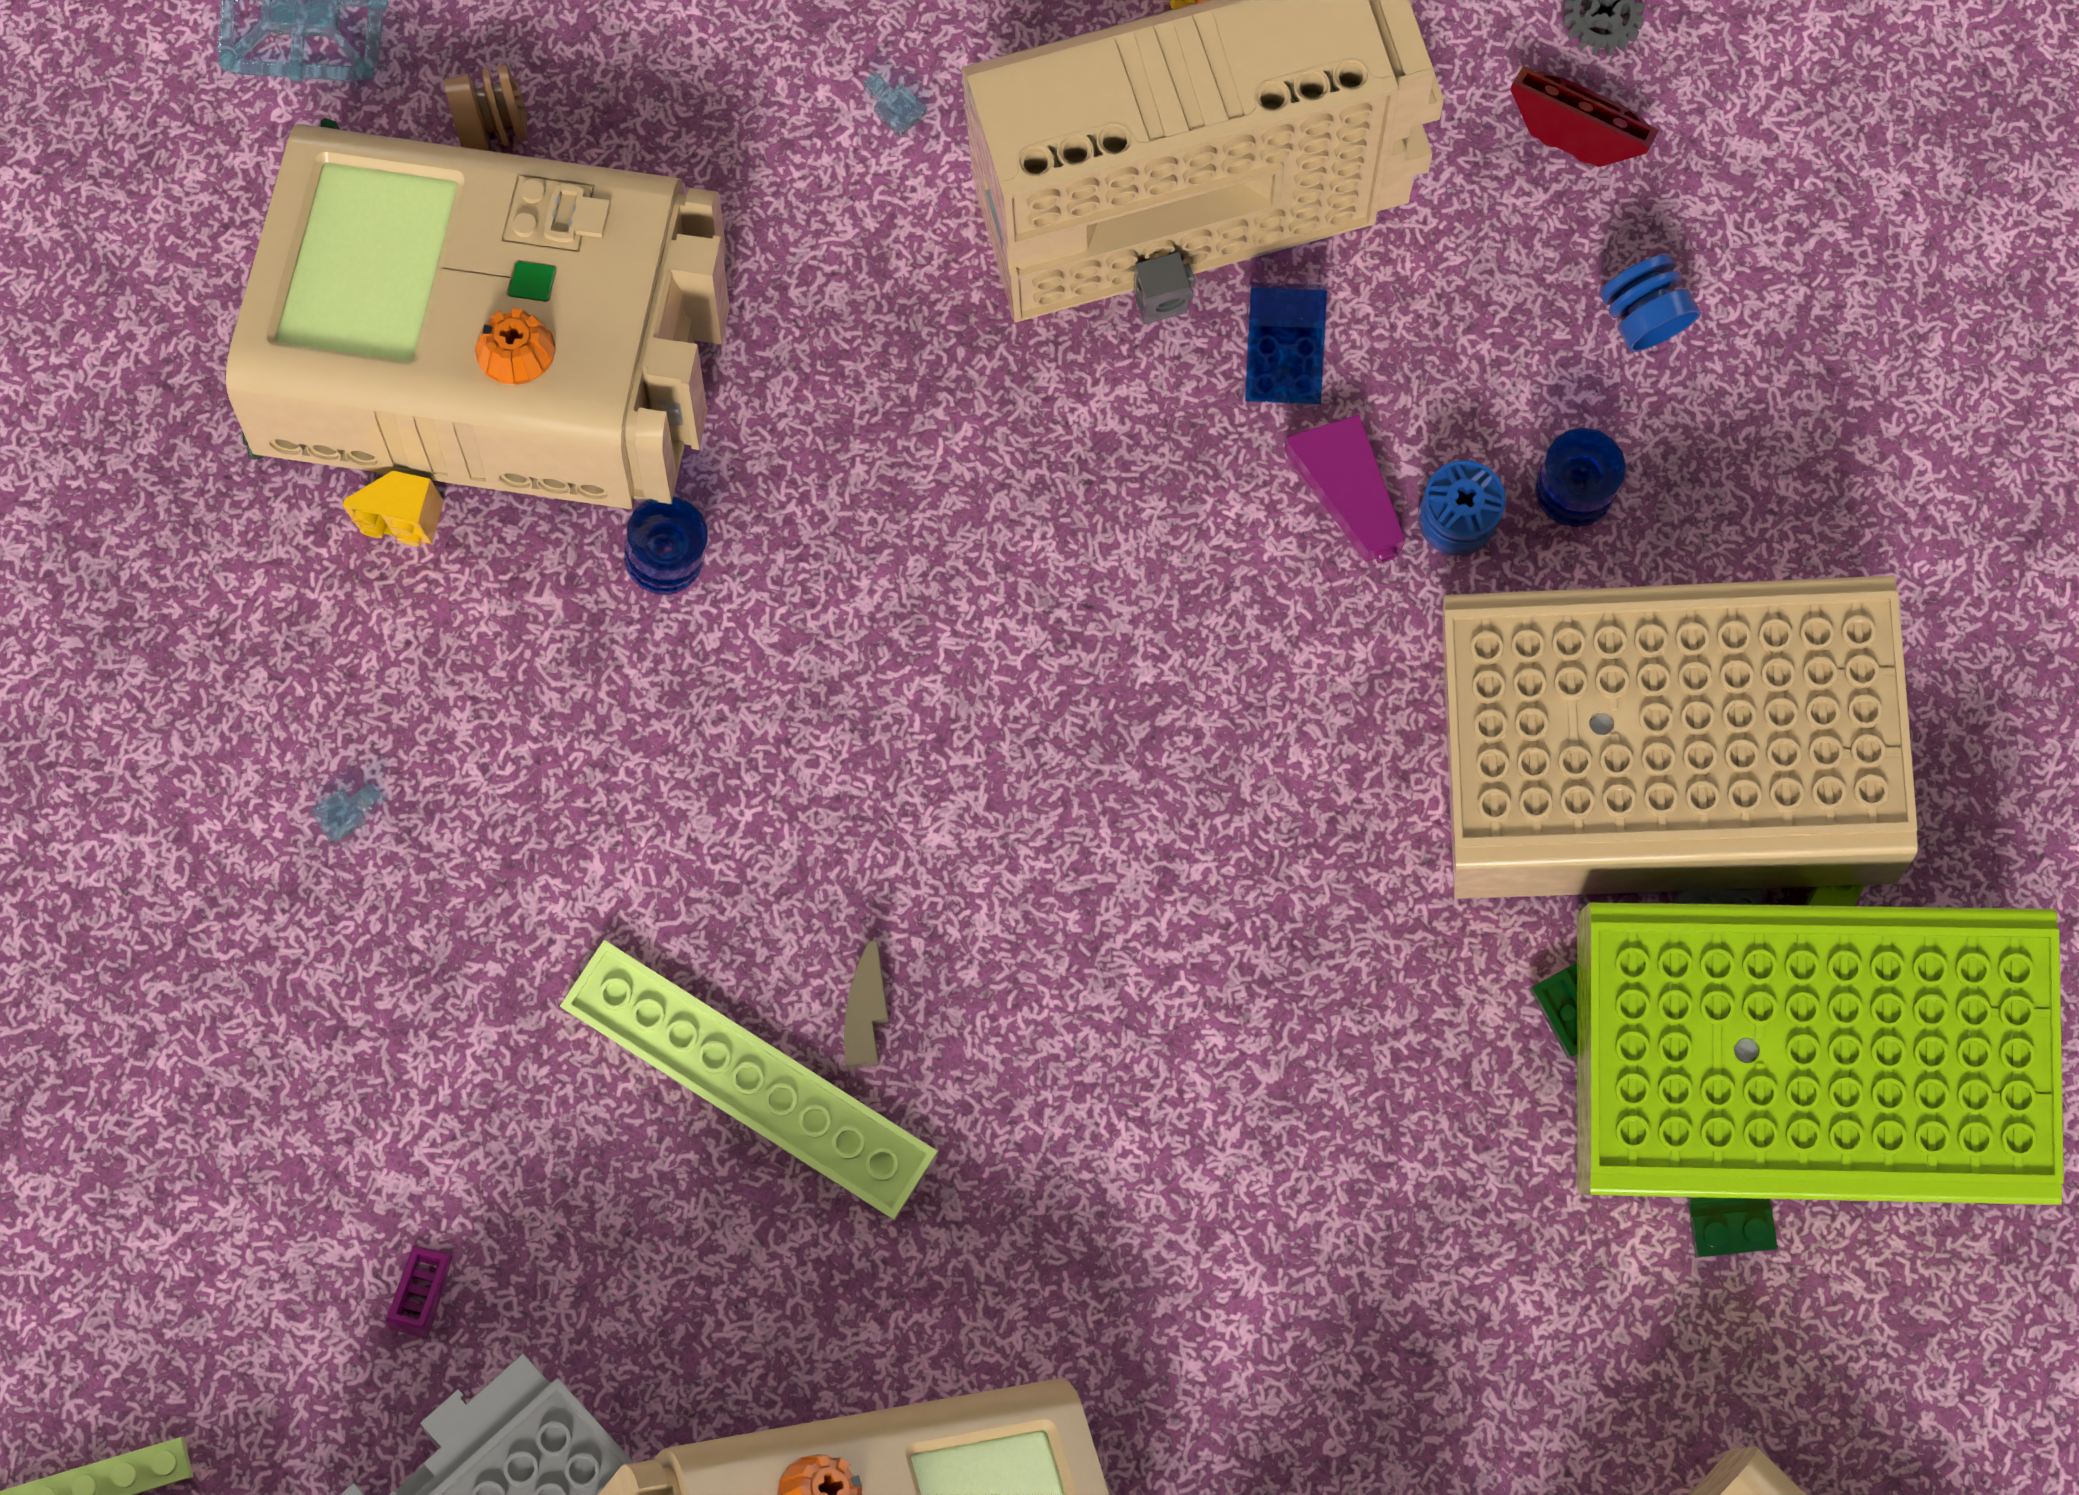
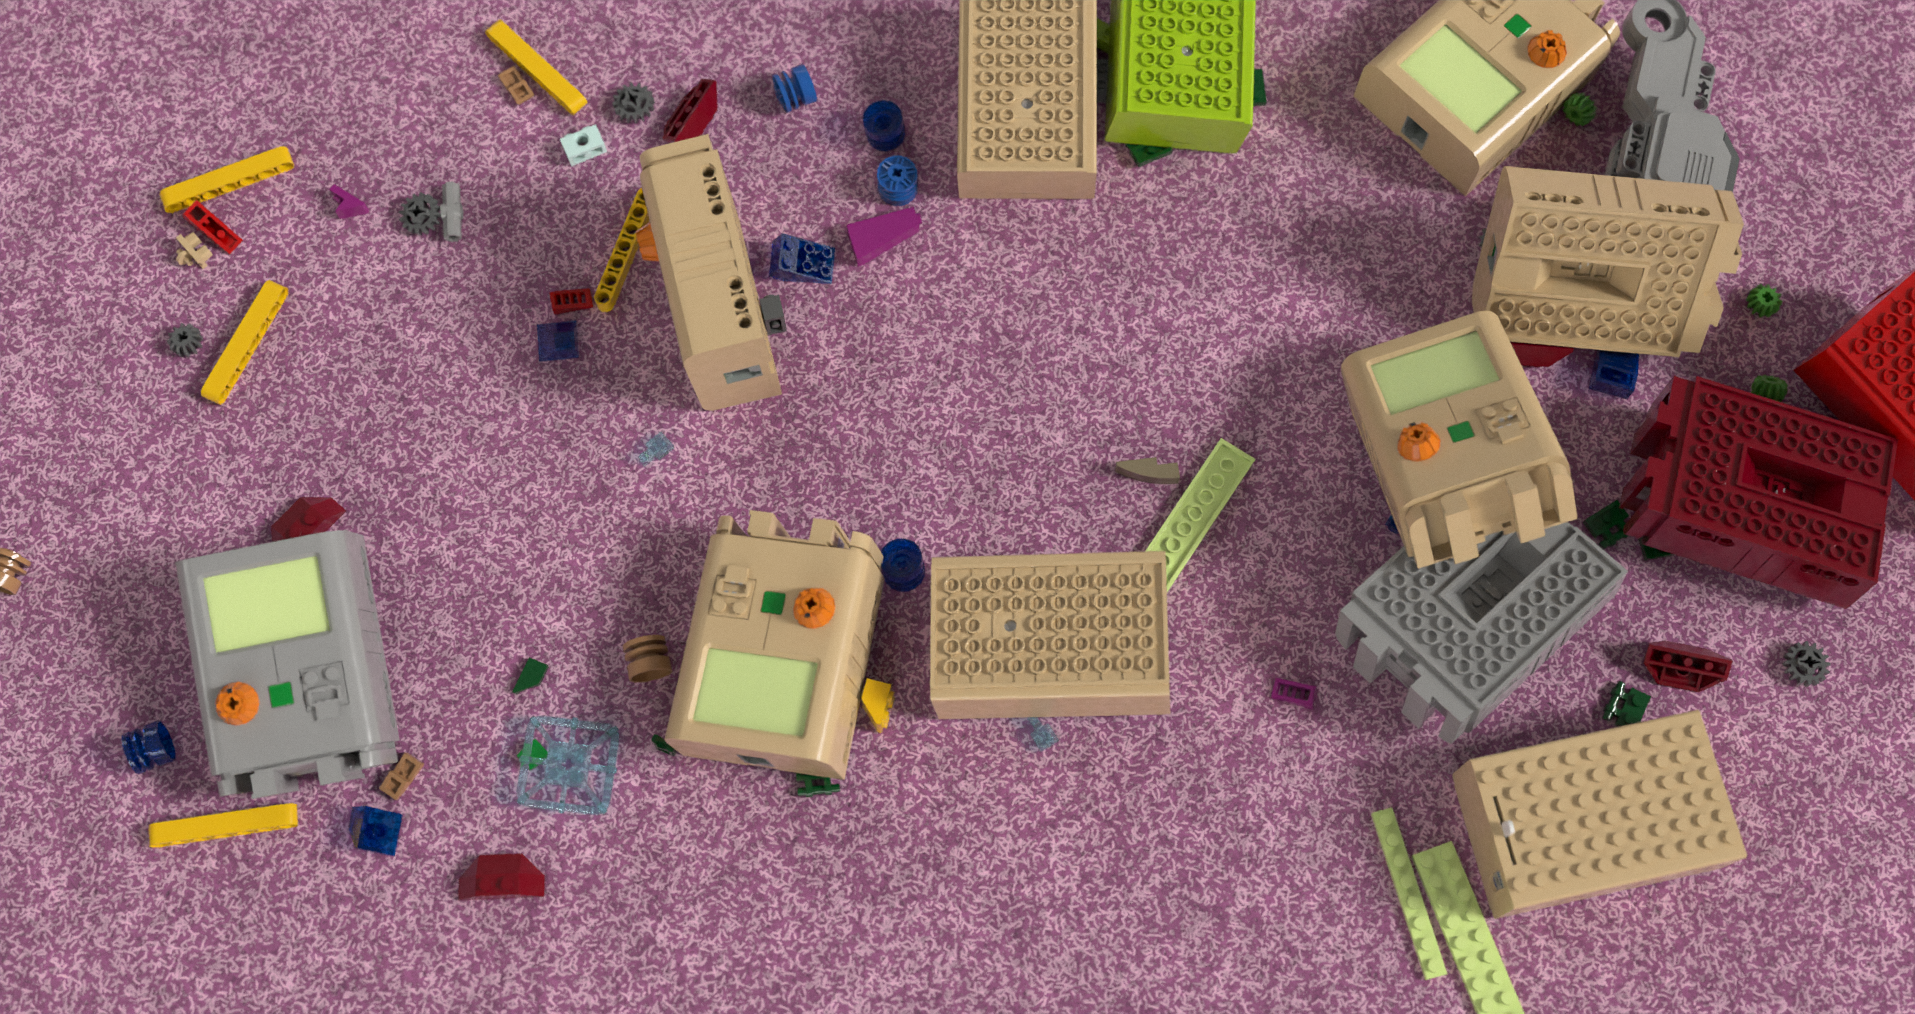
camera: 90 degrees left, 5 degrees down
none -> tan piece [930,551,1170,719]

